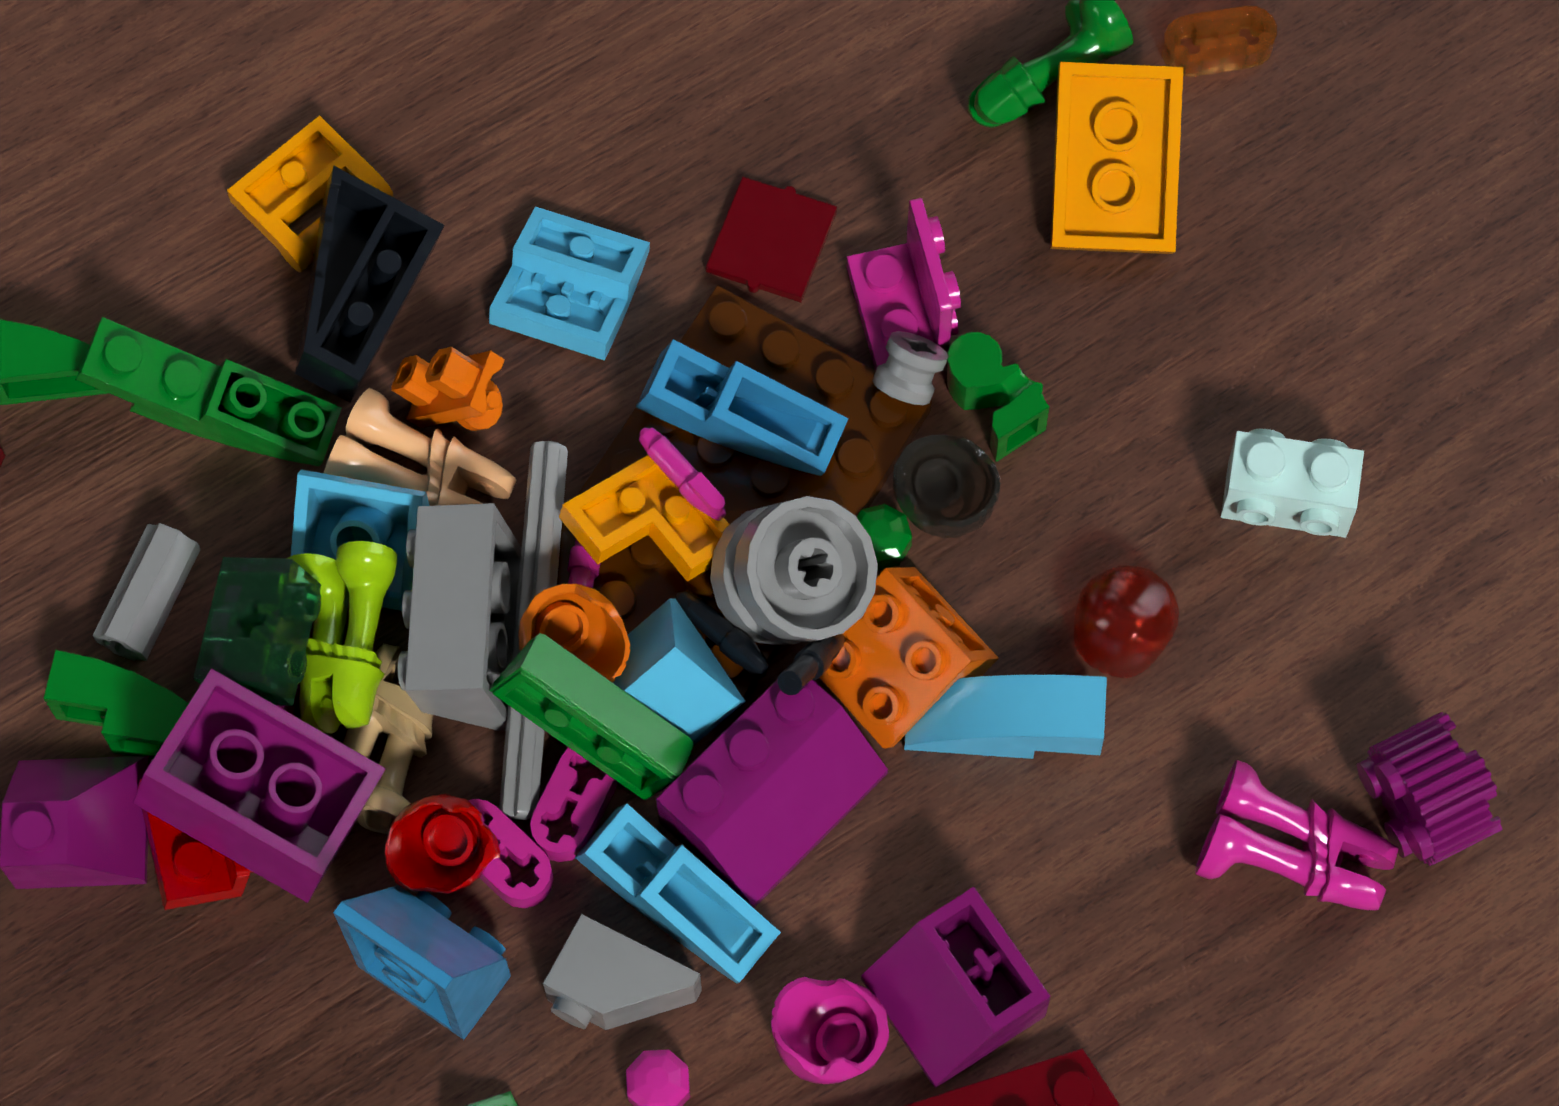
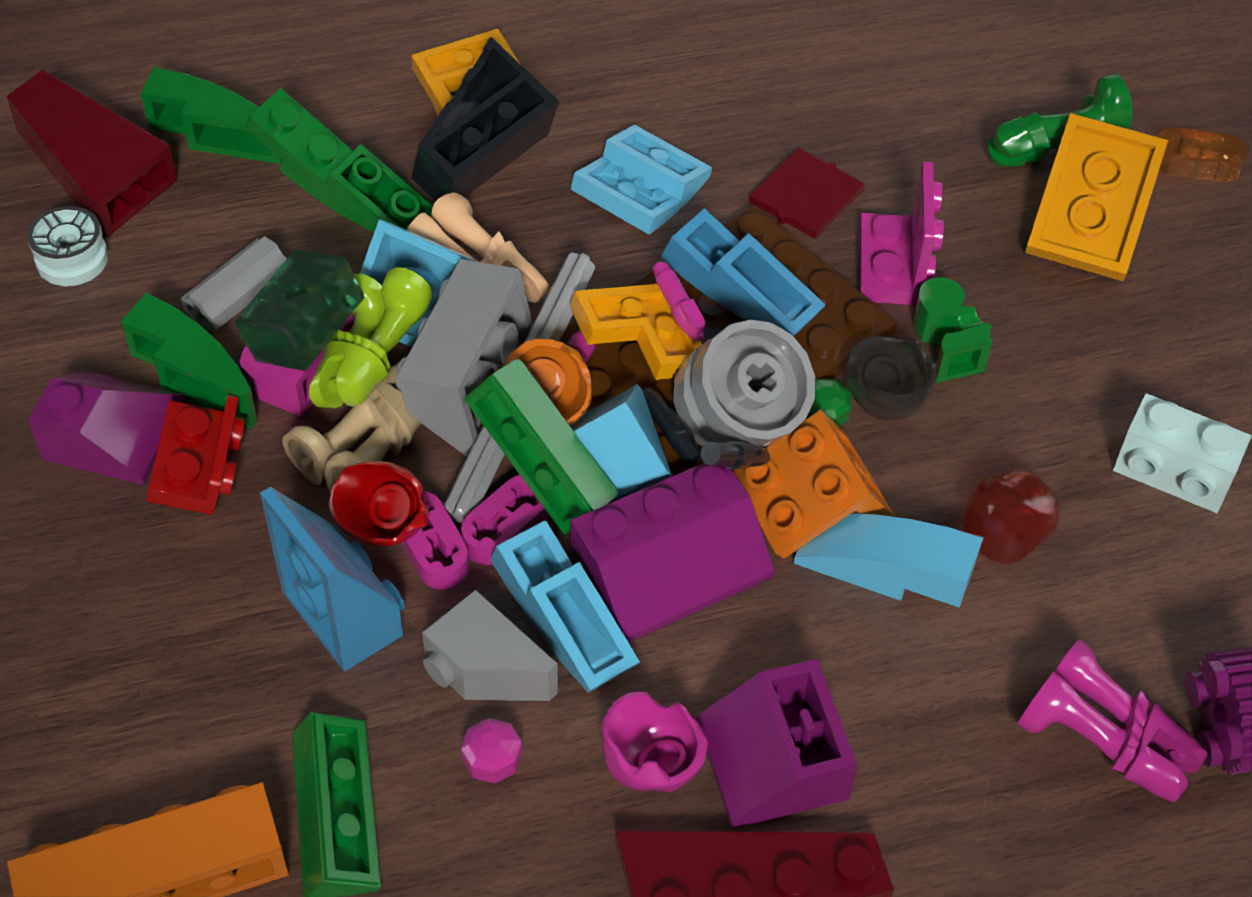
camera: 15 degrees right, 15 degrees down
magenta slope [133,668,386,903] -> none
orange hips [391,346,505,431] -> none
light grey wheel [872,331,949,405] -> none

